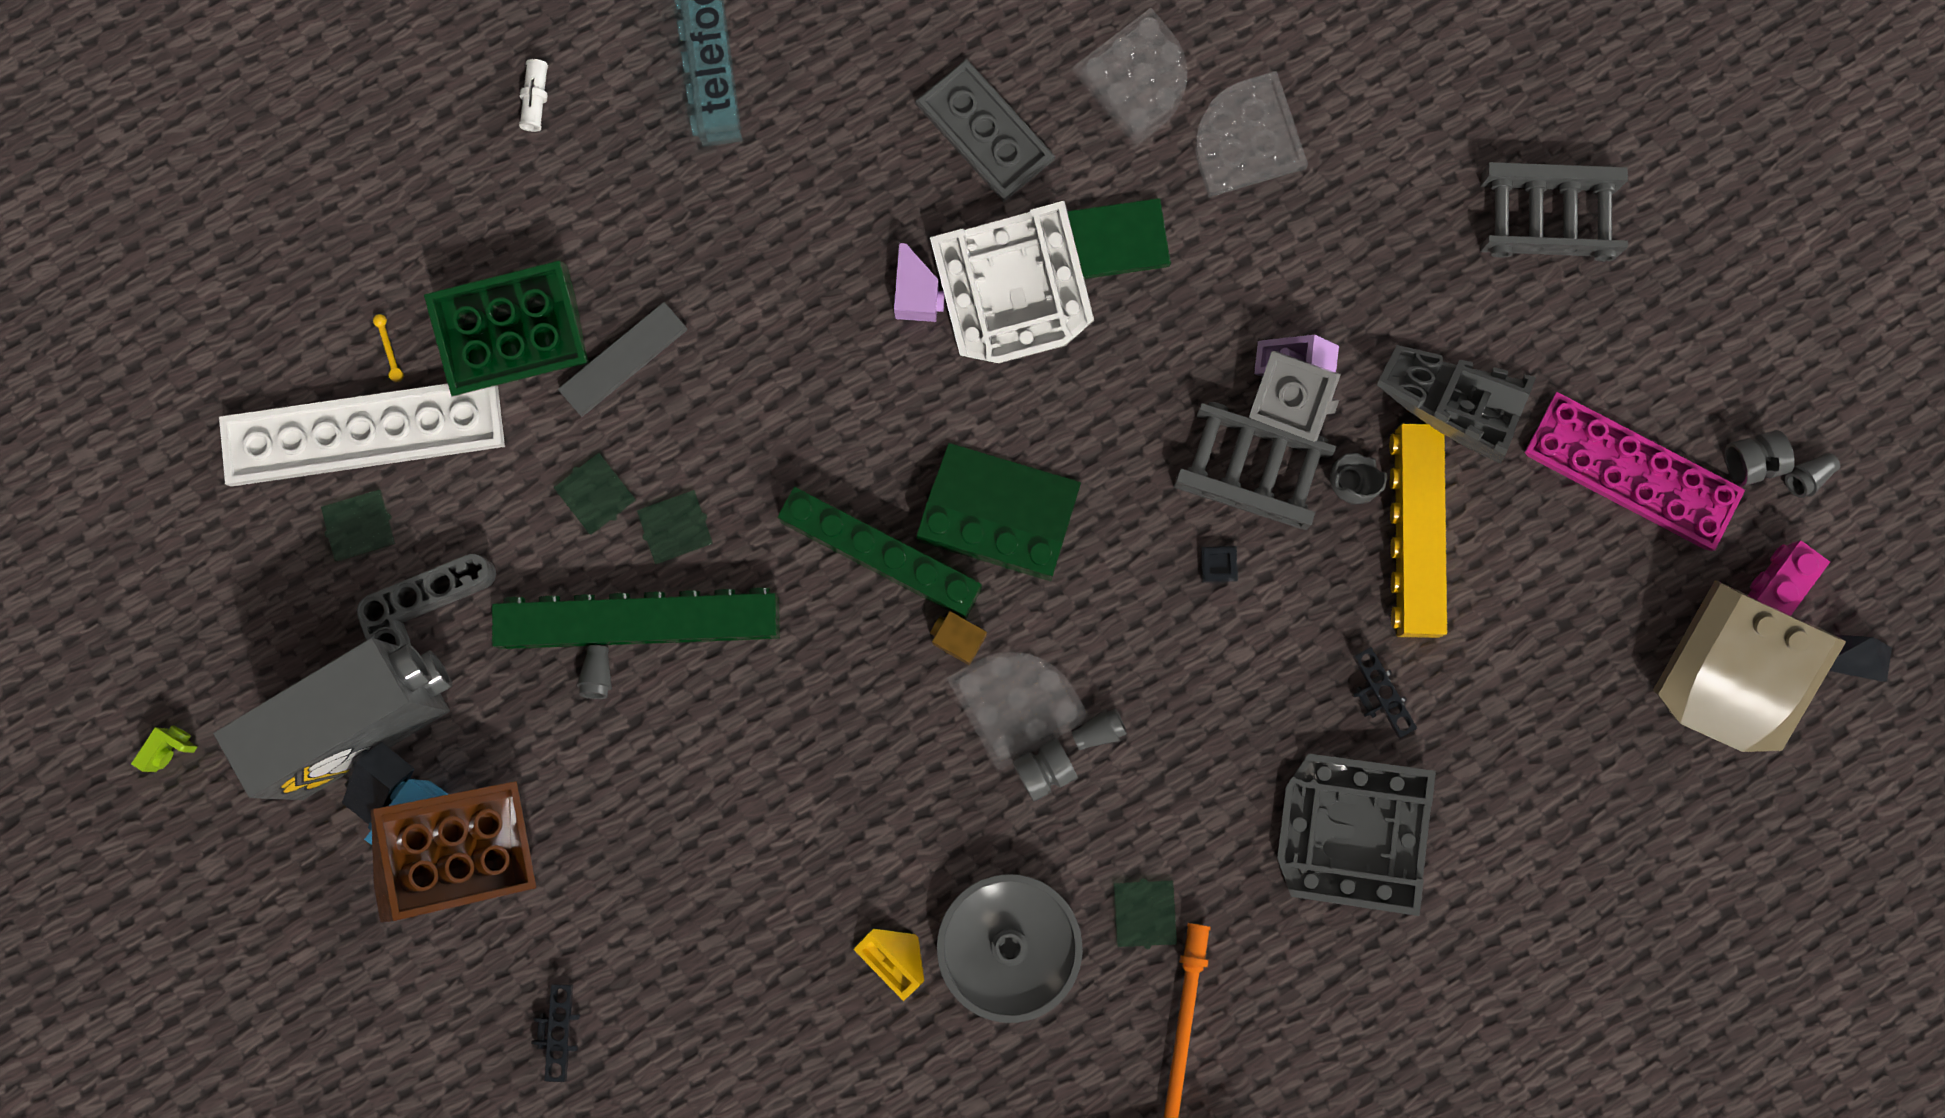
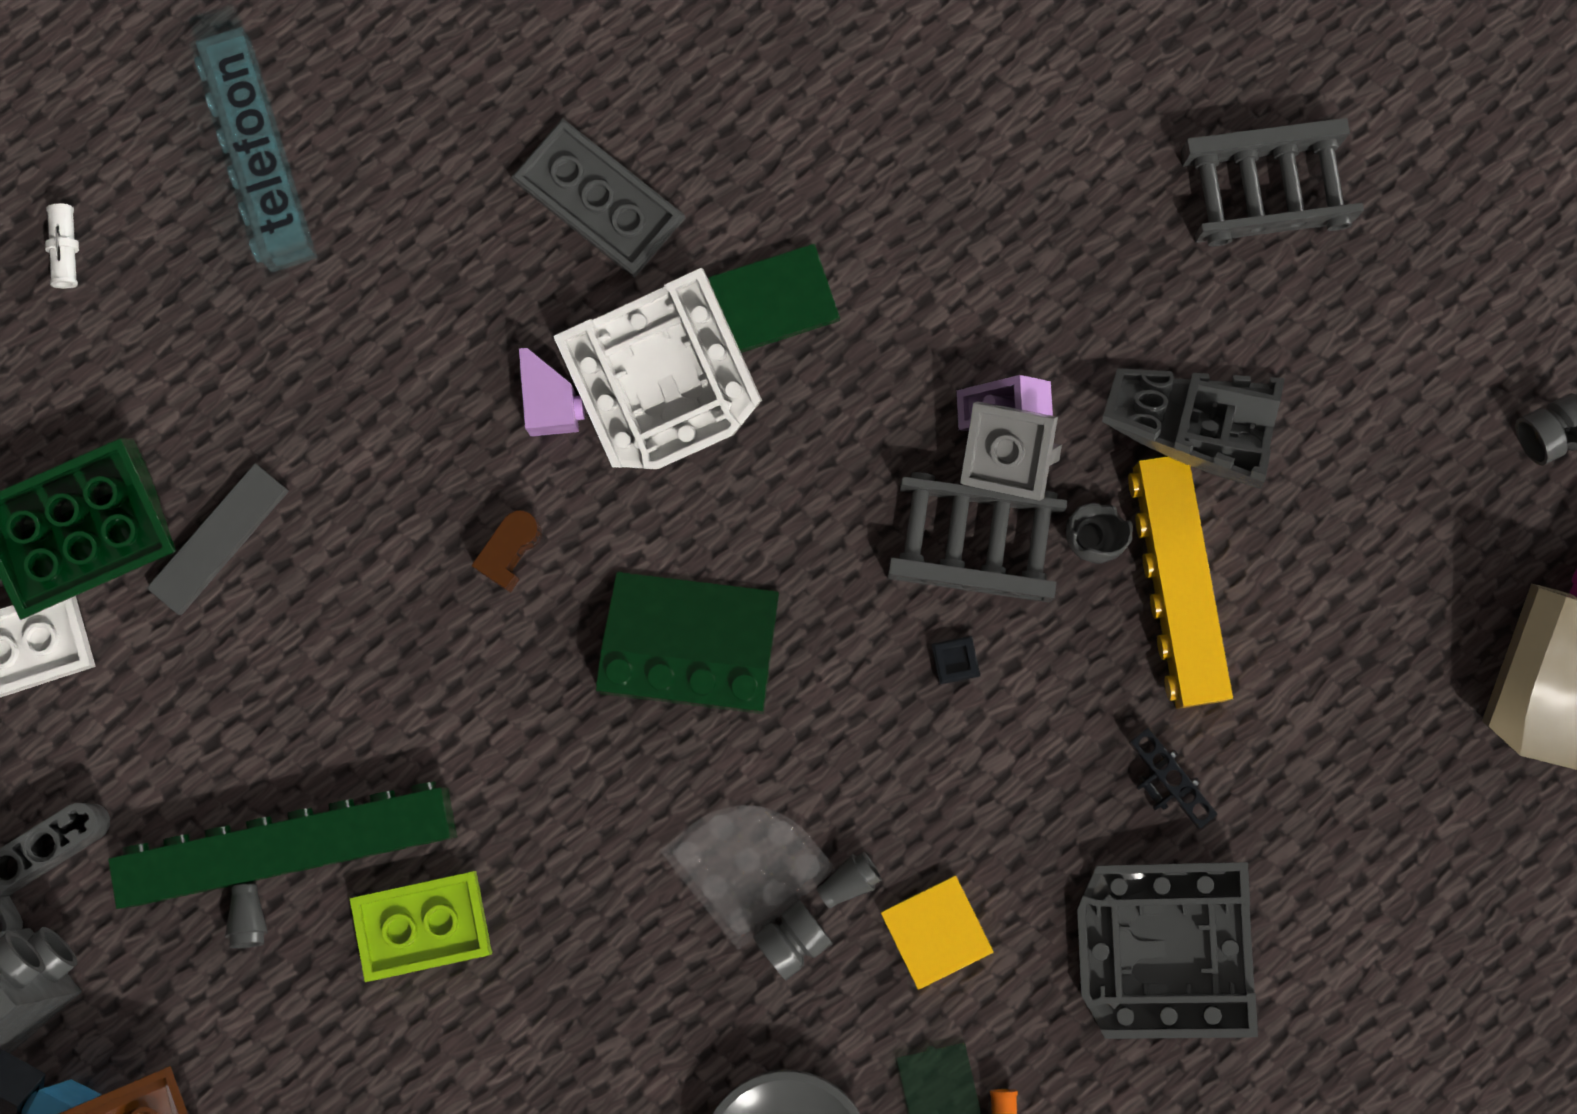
camera: 10 degrees left, 0 degrees up
clear green piece [554,453,636,535] -> none
clear green piece [637,490,713,564] -> none
dark green brick [777,487,982,620] -> none
pearl gold brick [930,611,987,666] -> none
clear plate [1072,8,1187,147] -> none
clear plate [1196,71,1308,197] -> none
dark pink plate [1524,392,1745,551] -> none
none -> lime plate [350,871,492,982]
none -> reddish brown leg [471,511,542,593]
none -> yellow tile [880,875,994,990]

